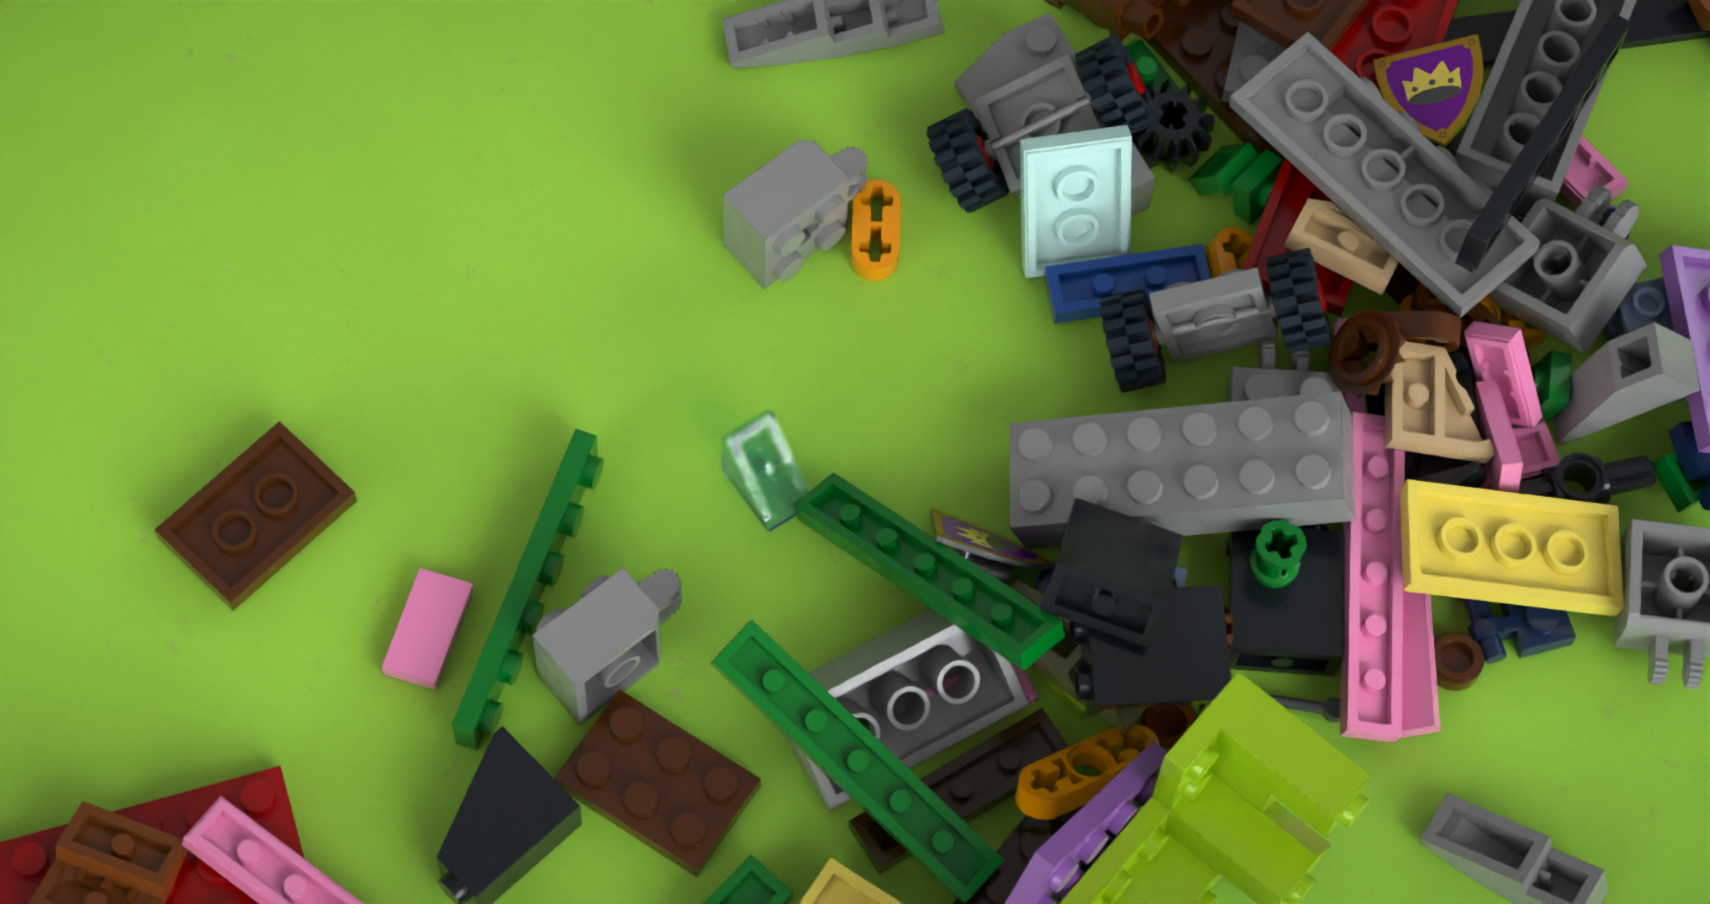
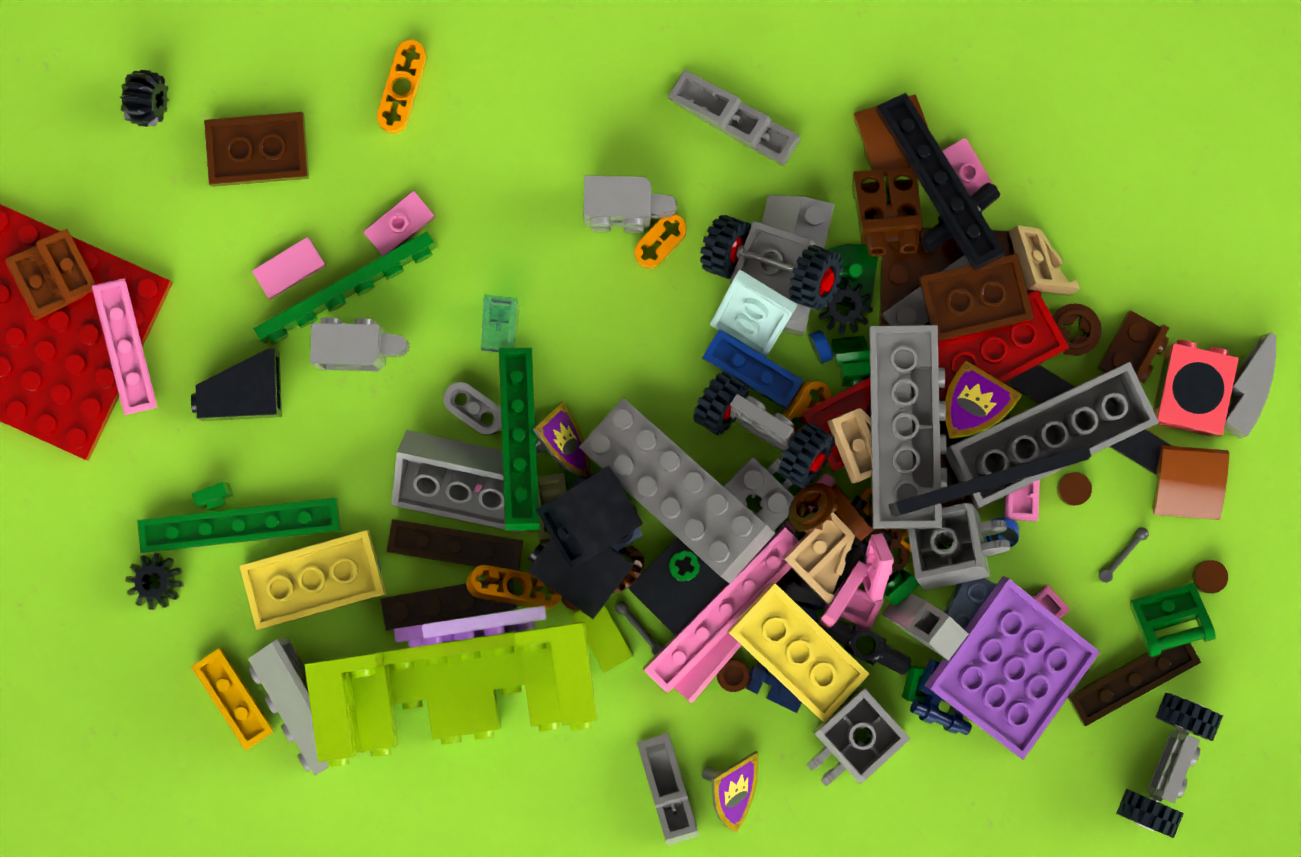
camera: 40 degrees right, 20 degrees up
reddish brown plate [554,689,761,877] -> none
green plate [710,619,1004,903] -> none
none -> black gear [120,70,169,127]
none -> bright pink plate [363,191,436,256]
none -> light orange beam [377,40,427,134]
none -> light grey plate [444,382,501,435]
none -> shield [702,751,758,832]
none -> blue tile [808,330,833,364]
none -> reddish brown tile [1057,472,1092,506]

